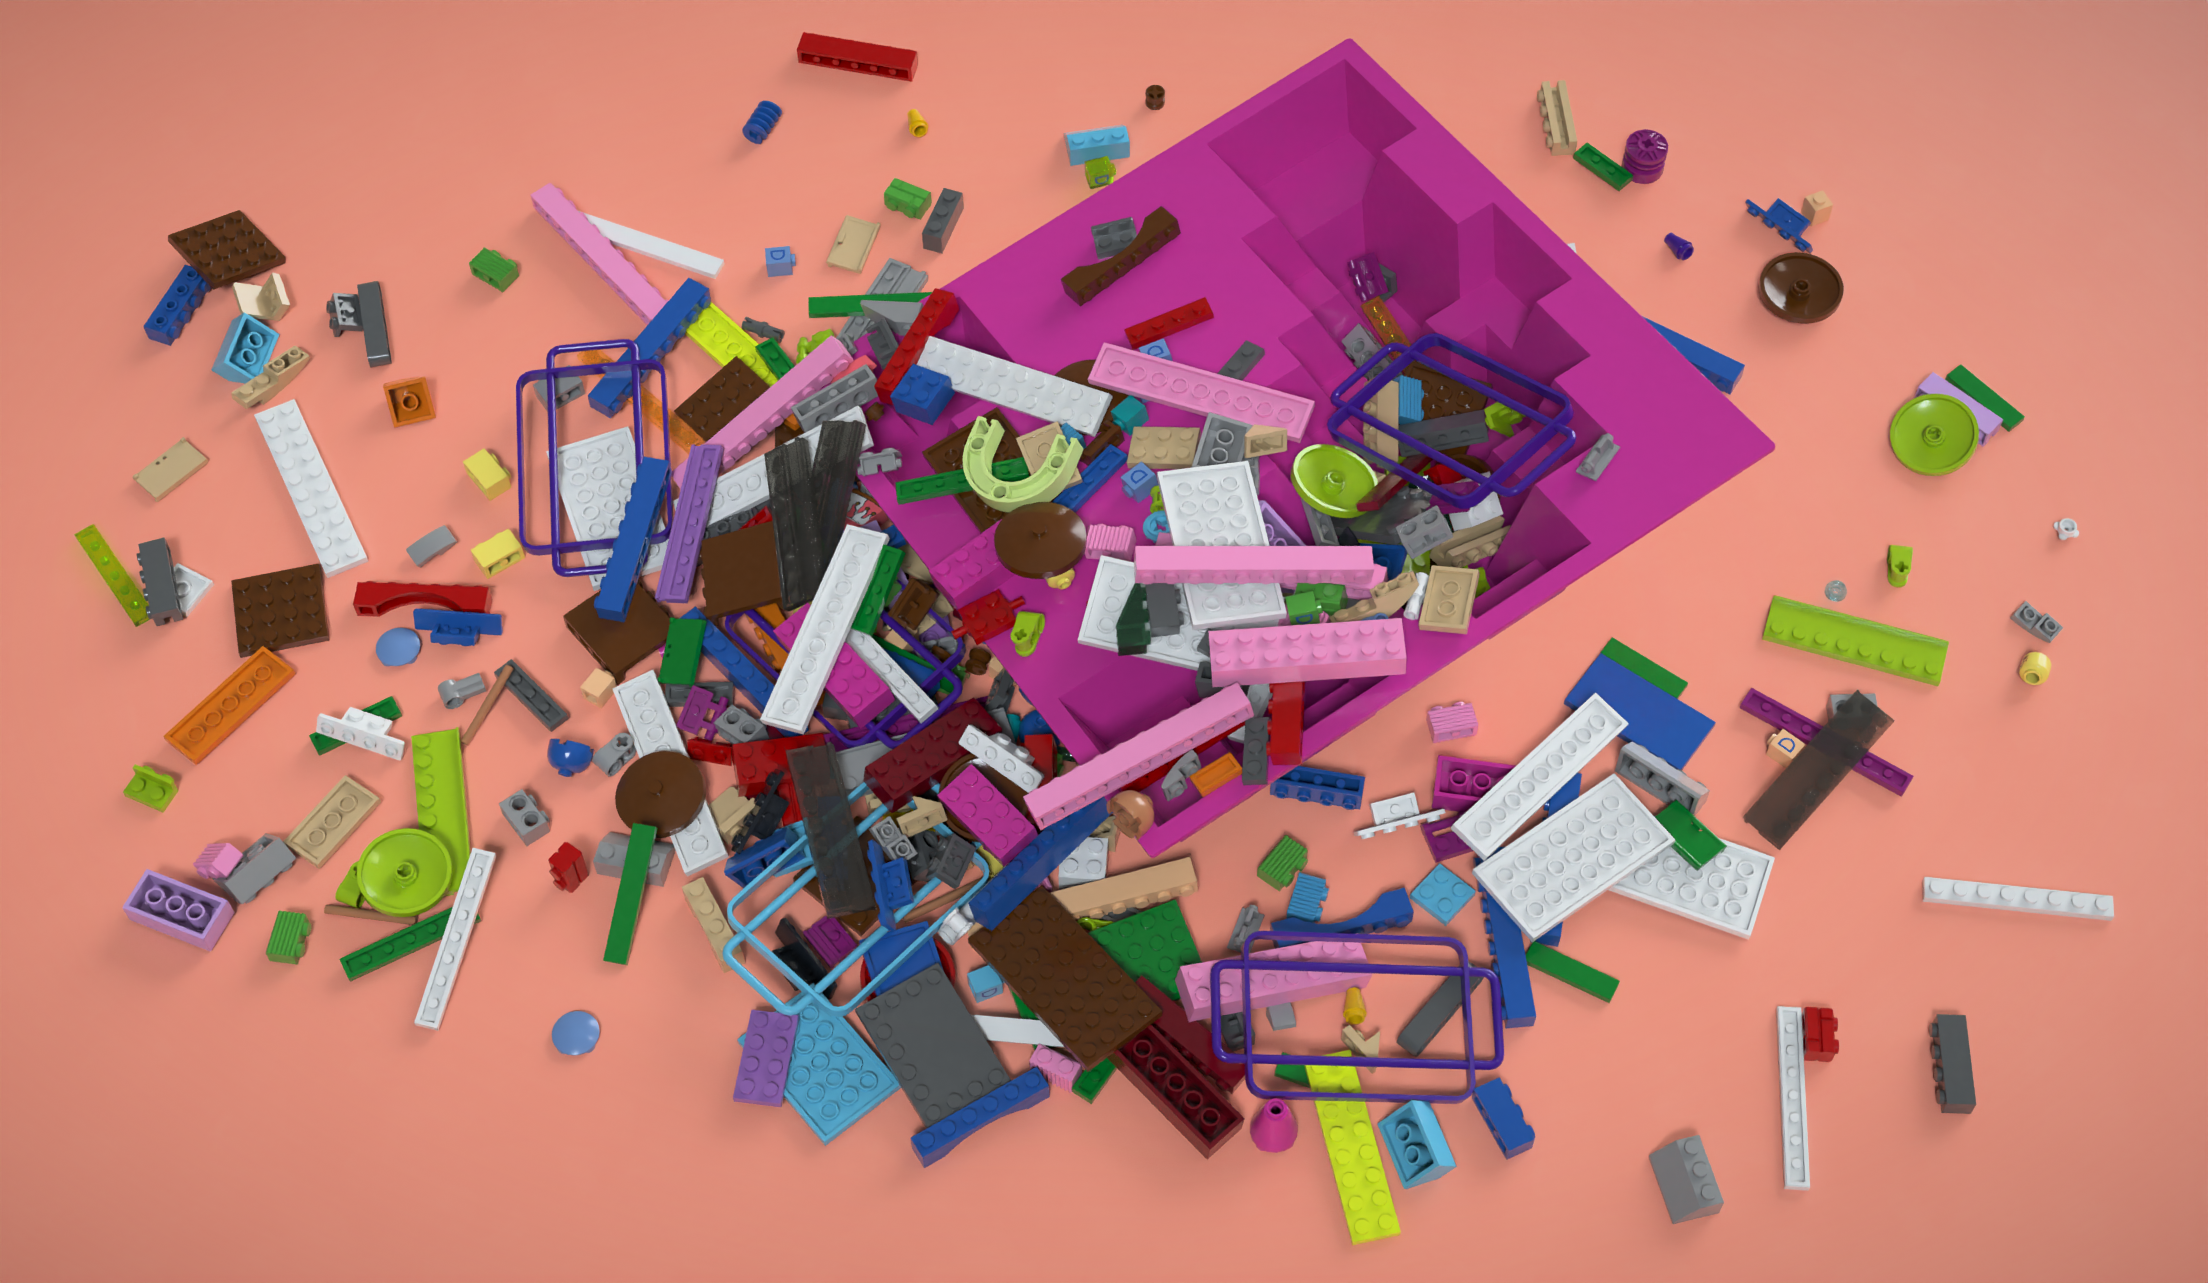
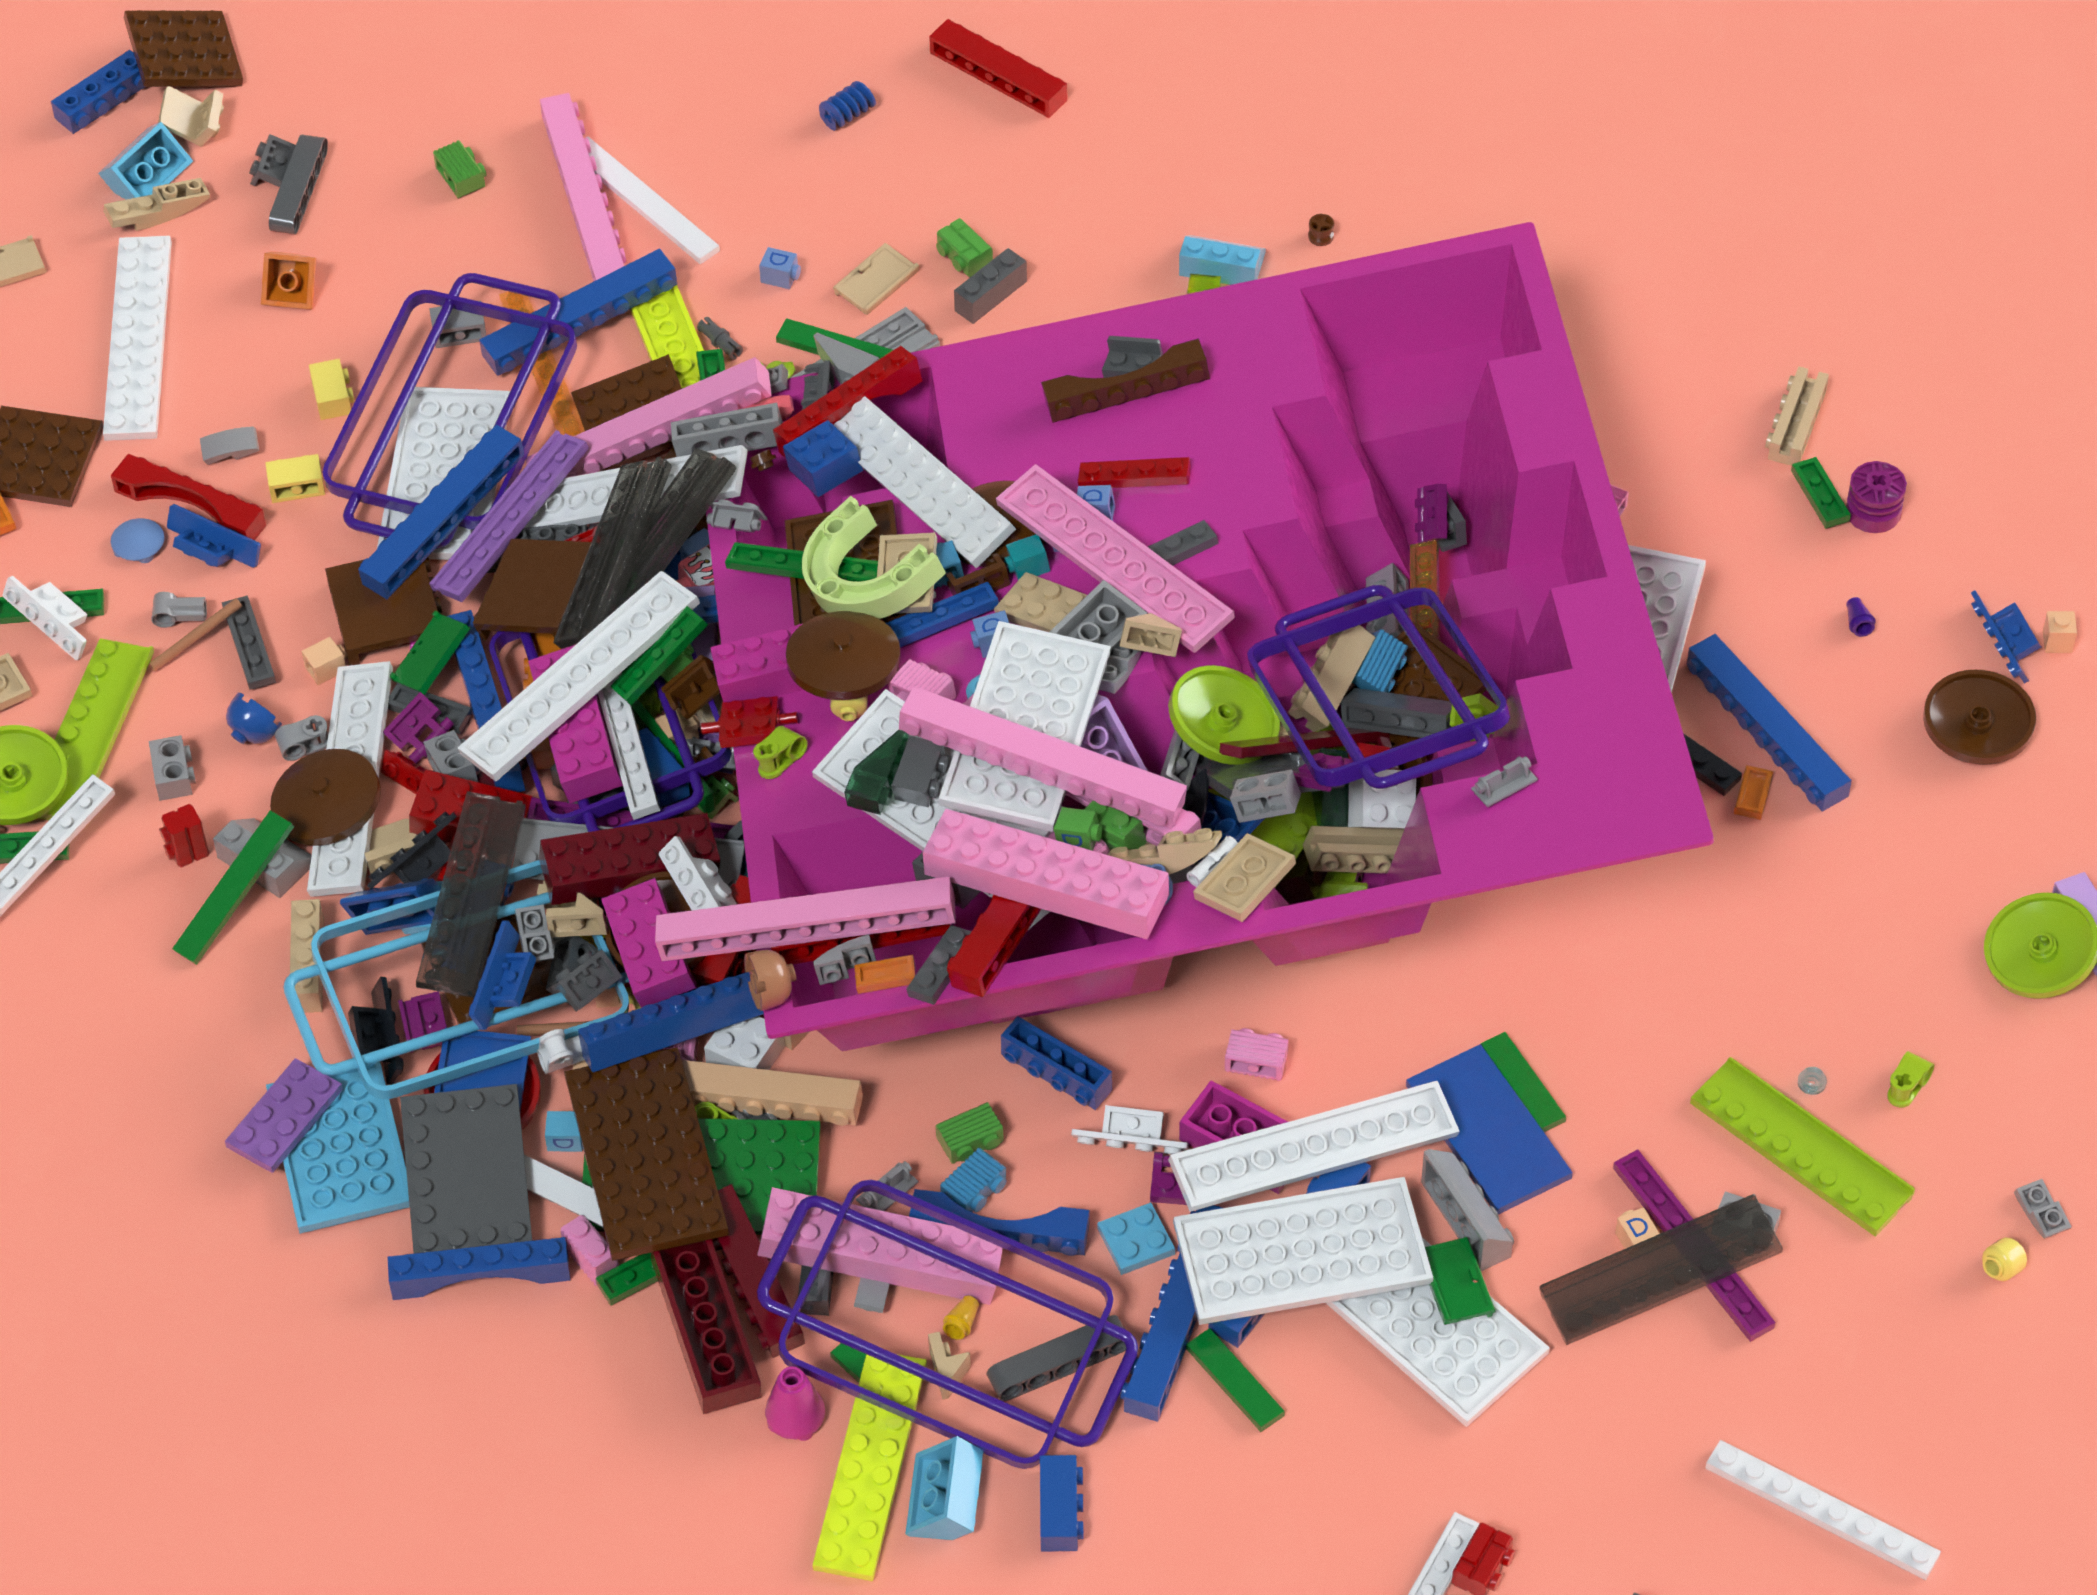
camera: 25 degrees right, 5 degrees down
medium blue dish [552,1011,600,1055] -> none
yellow cone [907,109,928,137] -> none

